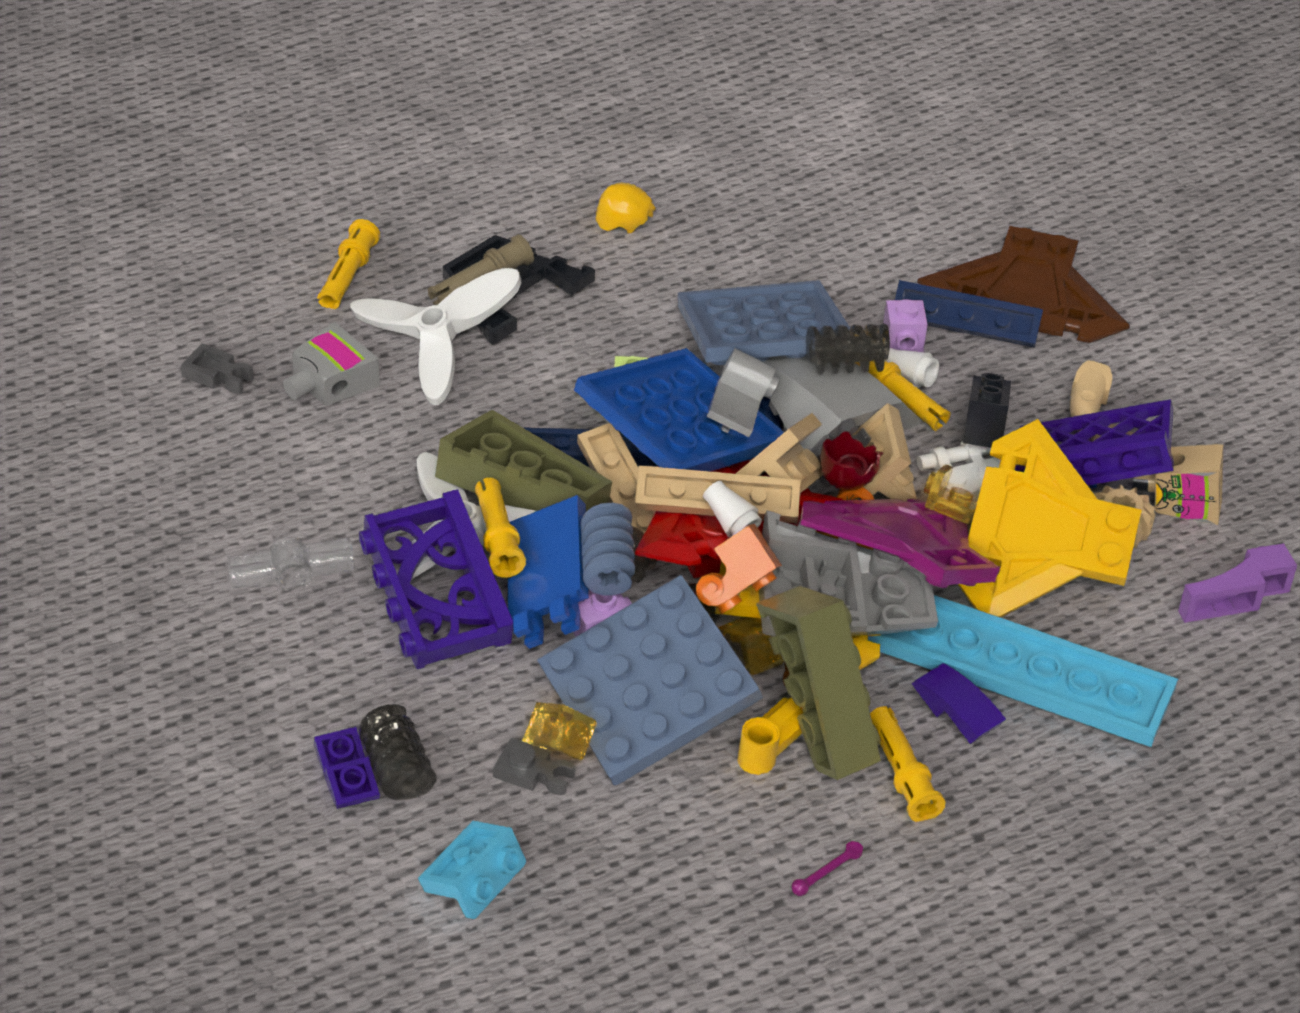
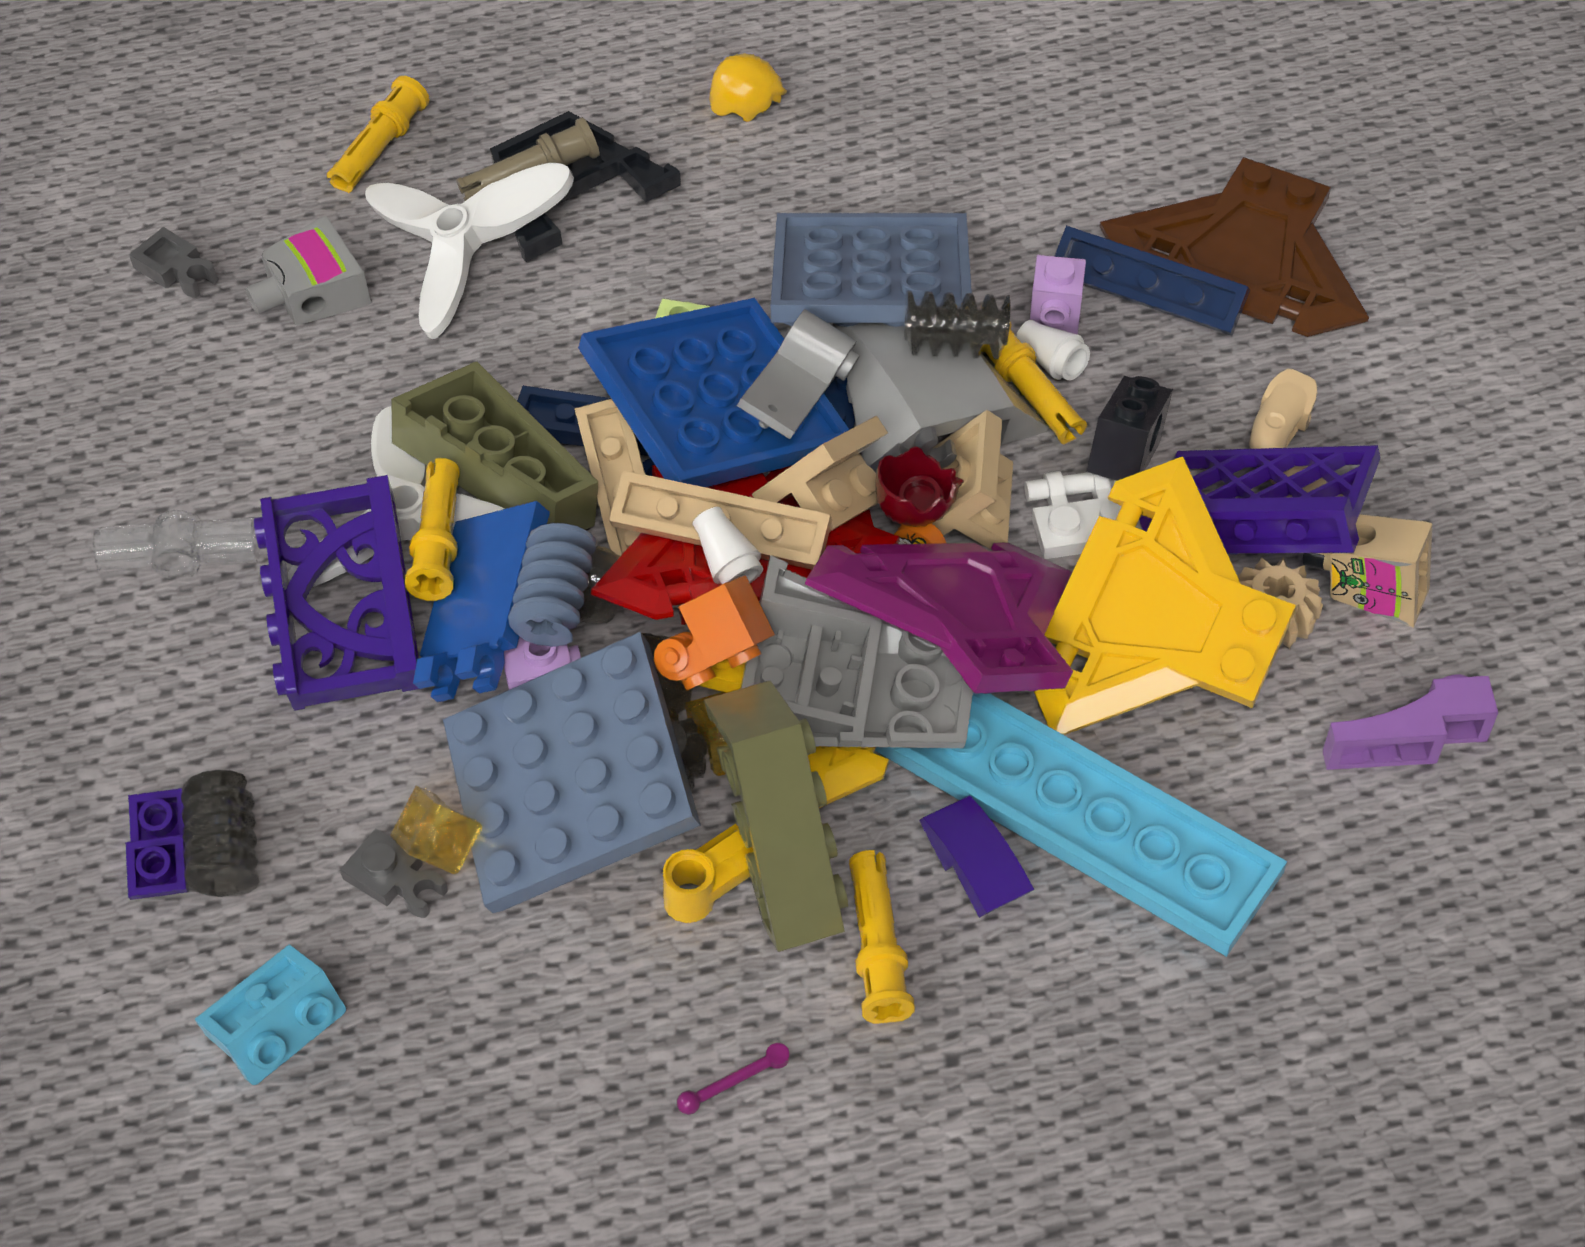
camera: 15 degrees right, 10 degrees up
clear yellow bracket [924,464,978,524] -> none

